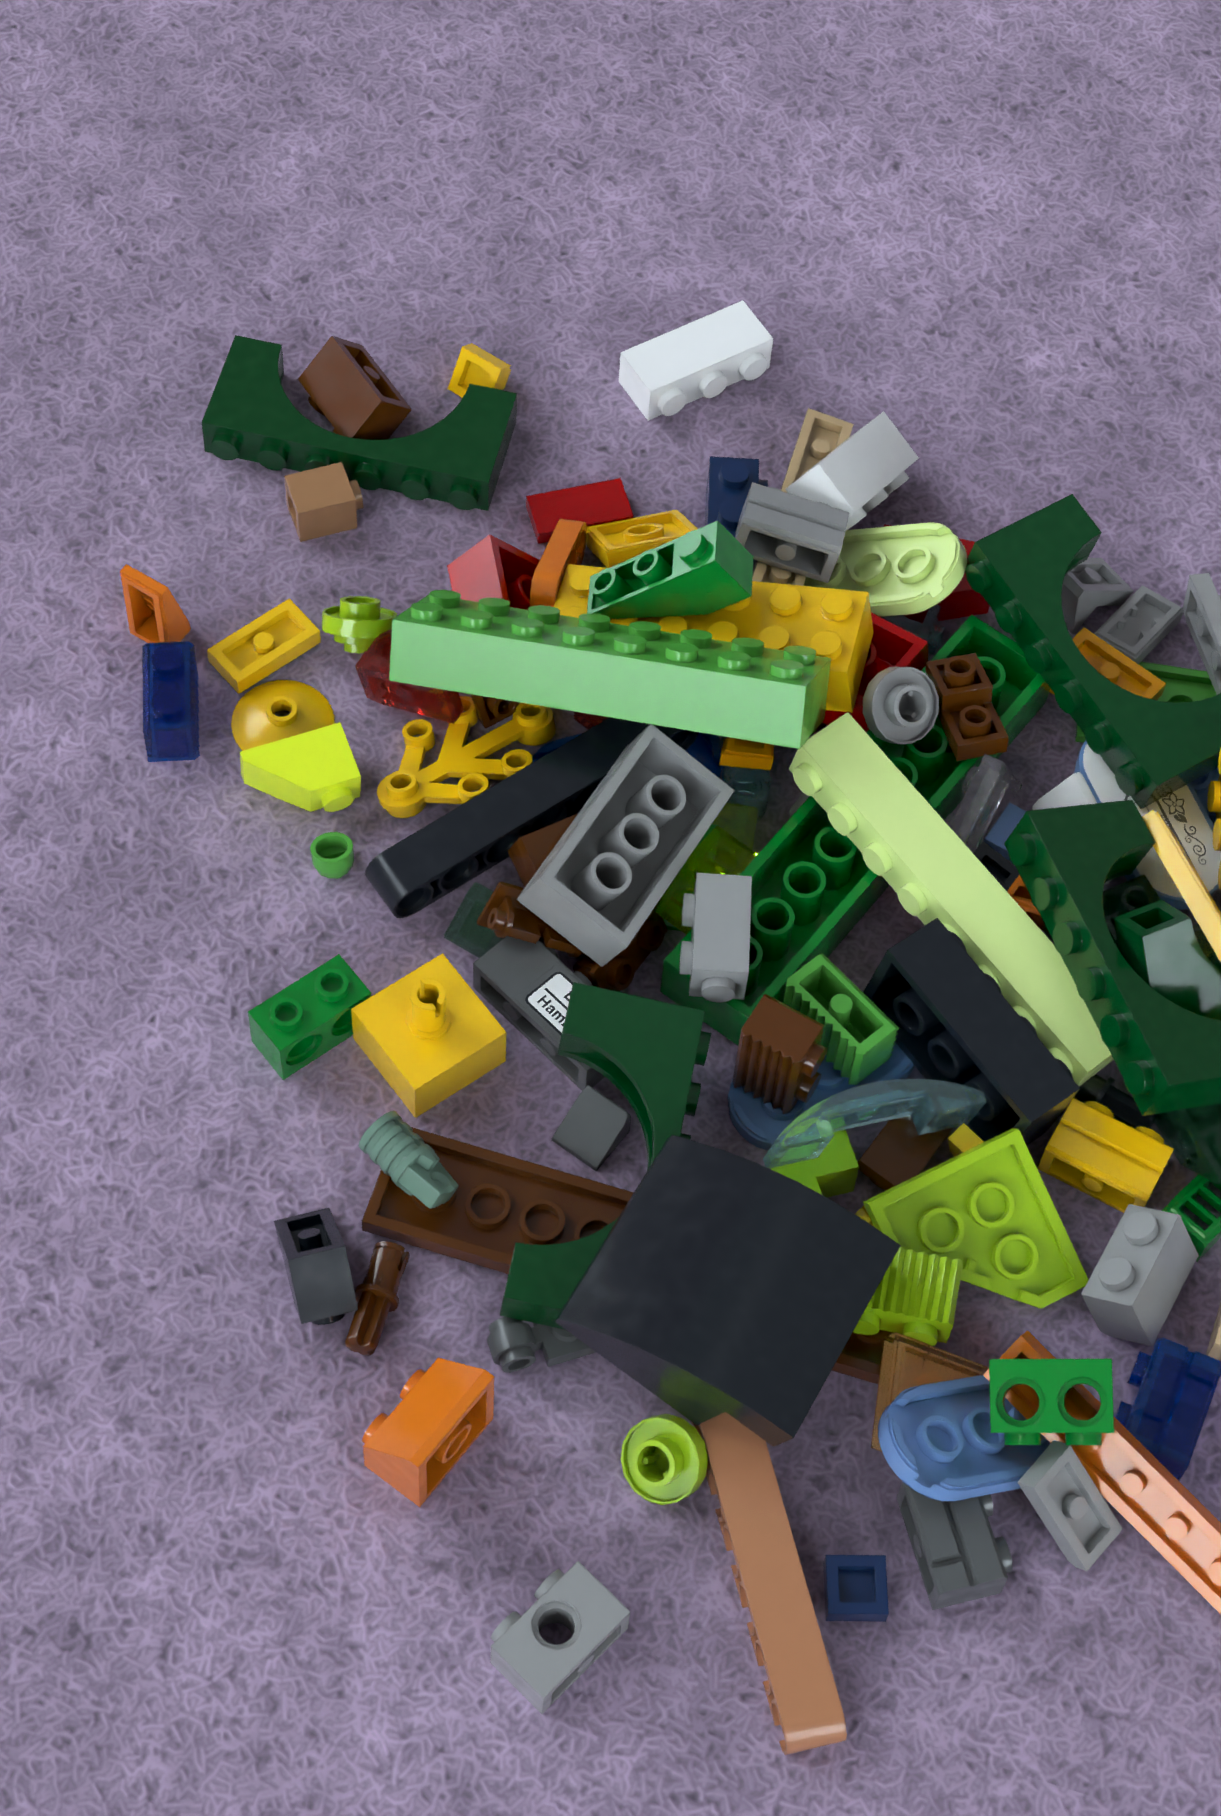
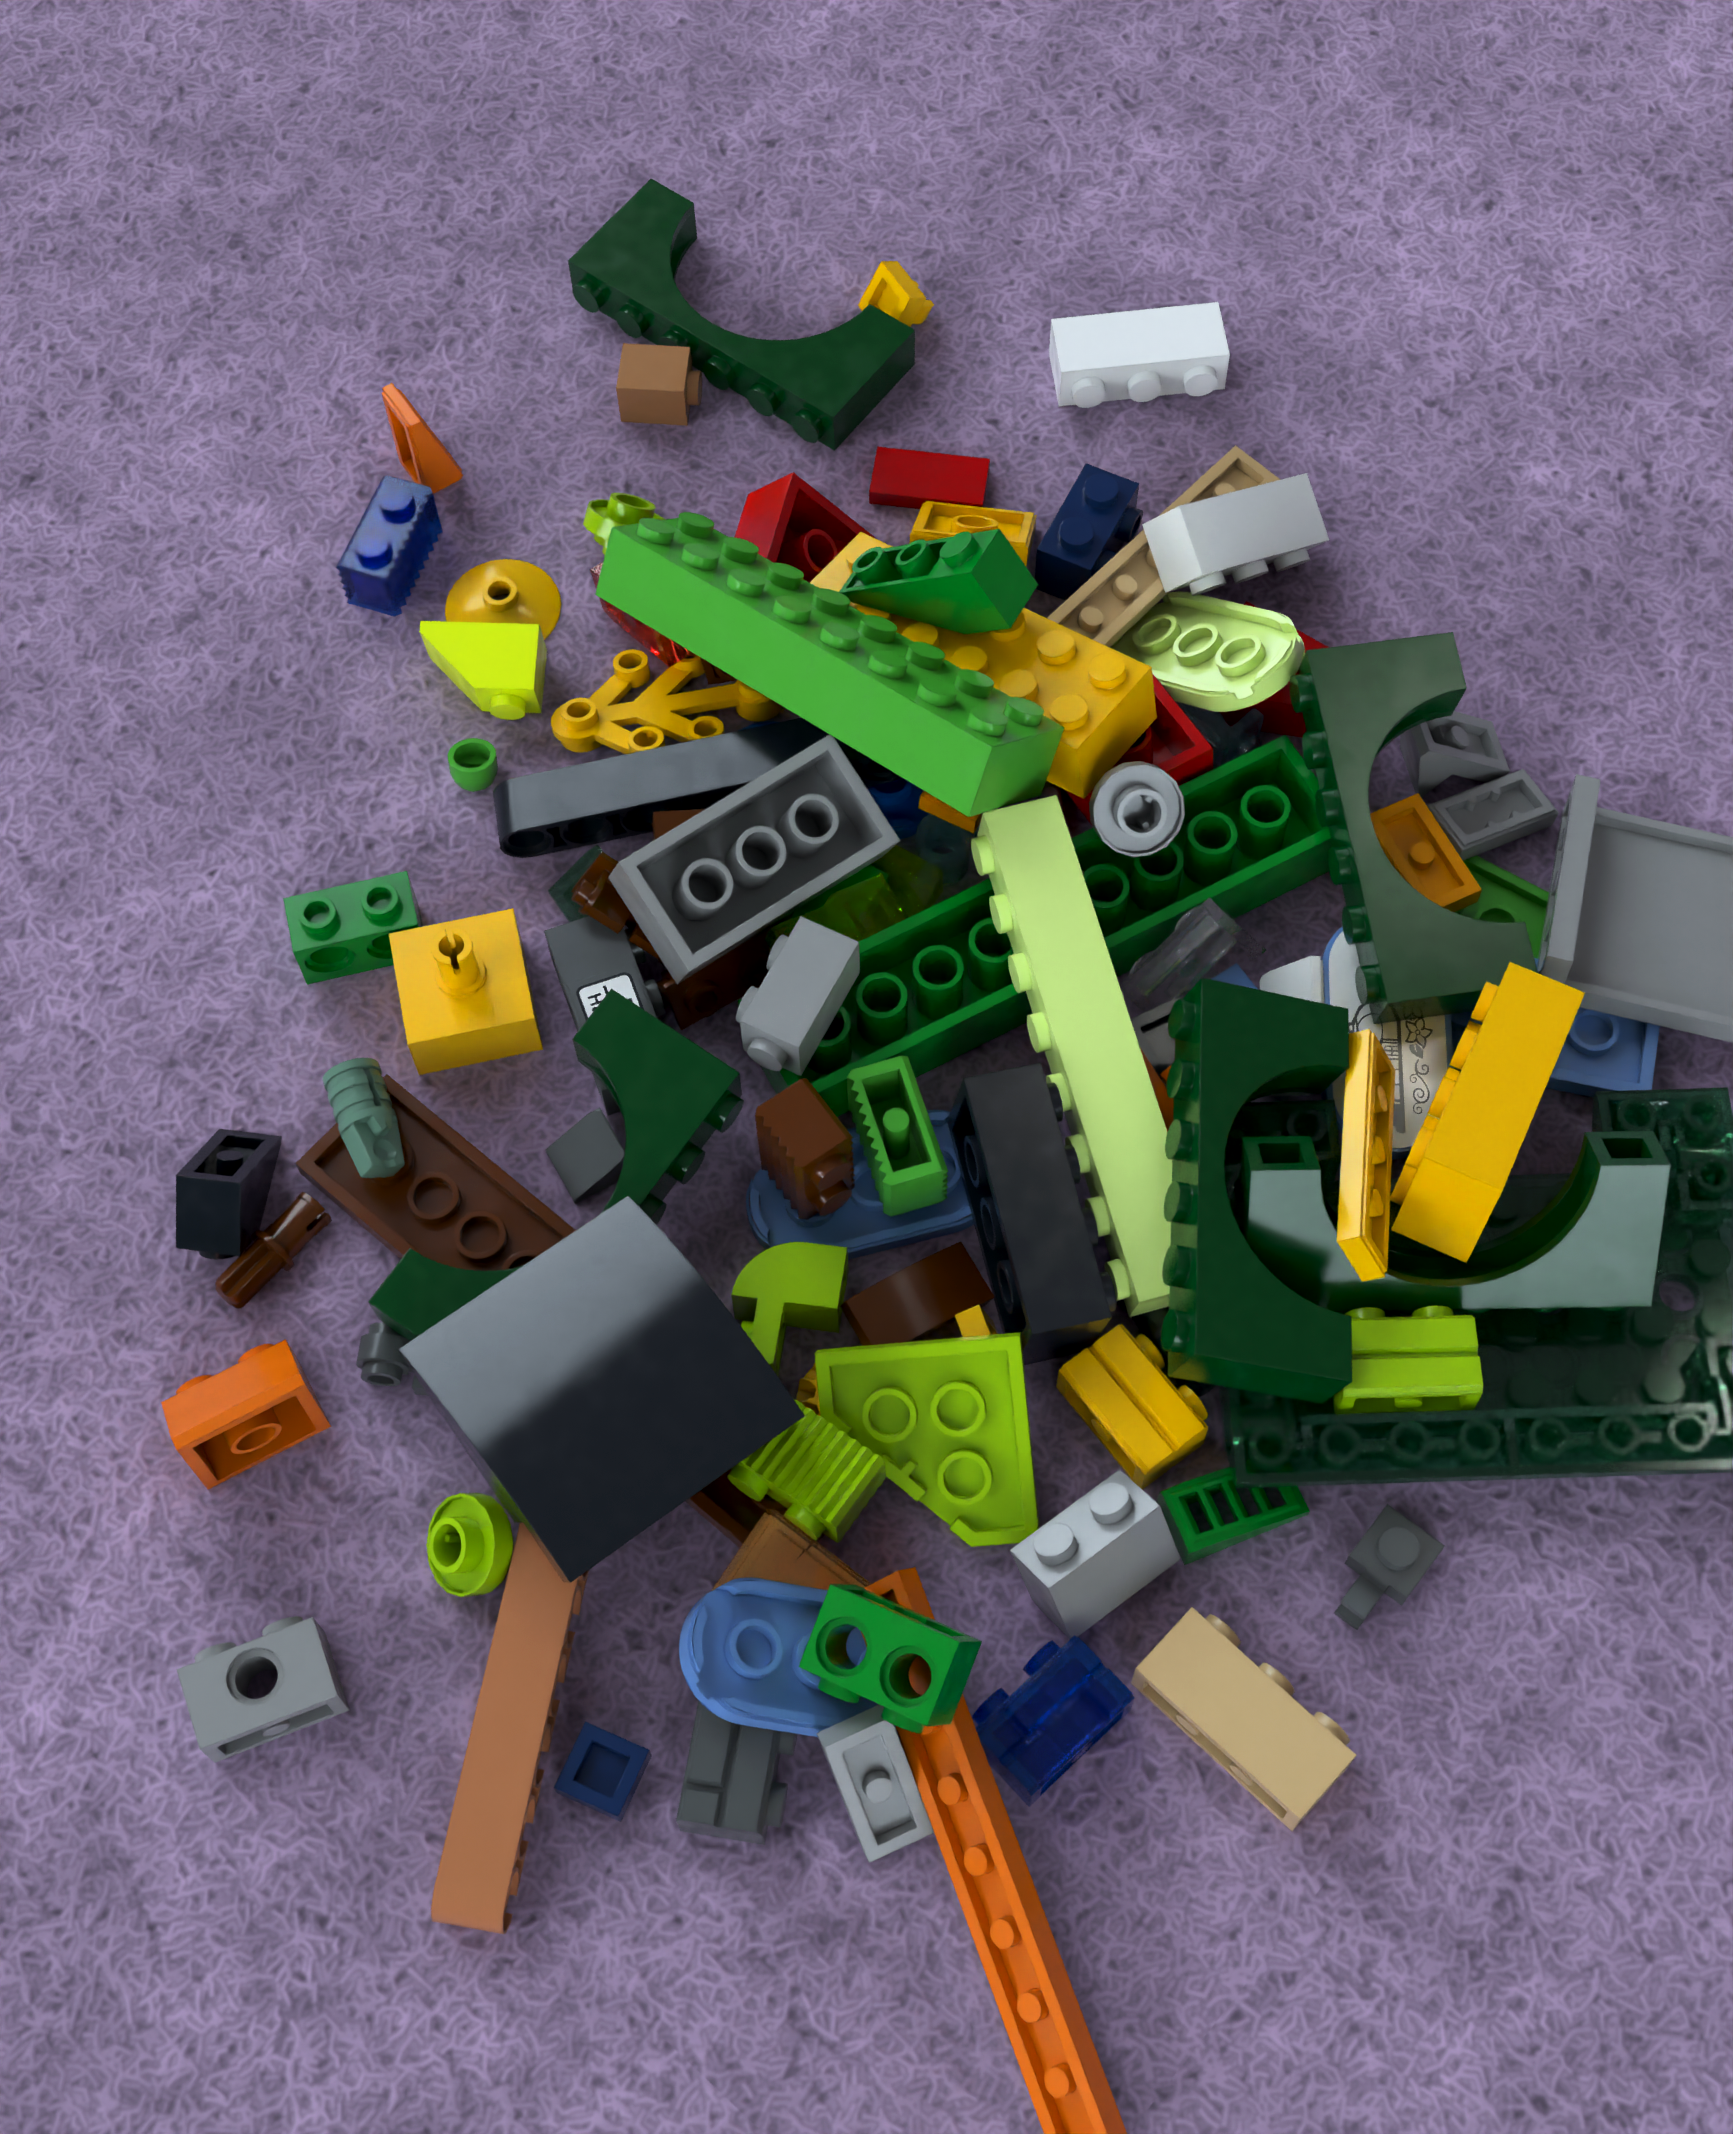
camera: 30 degrees right, 5 degrees up
yellow plate [207,598,321,694] -> none
reddish brown brick [298,336,412,440] -> none
orange beam [530,519,587,607] -> none
light grey brick [735,482,849,583] -> none
clear light blue slope [763,1079,987,1168] -> none
reddish brown slope [926,653,1009,761] -> none

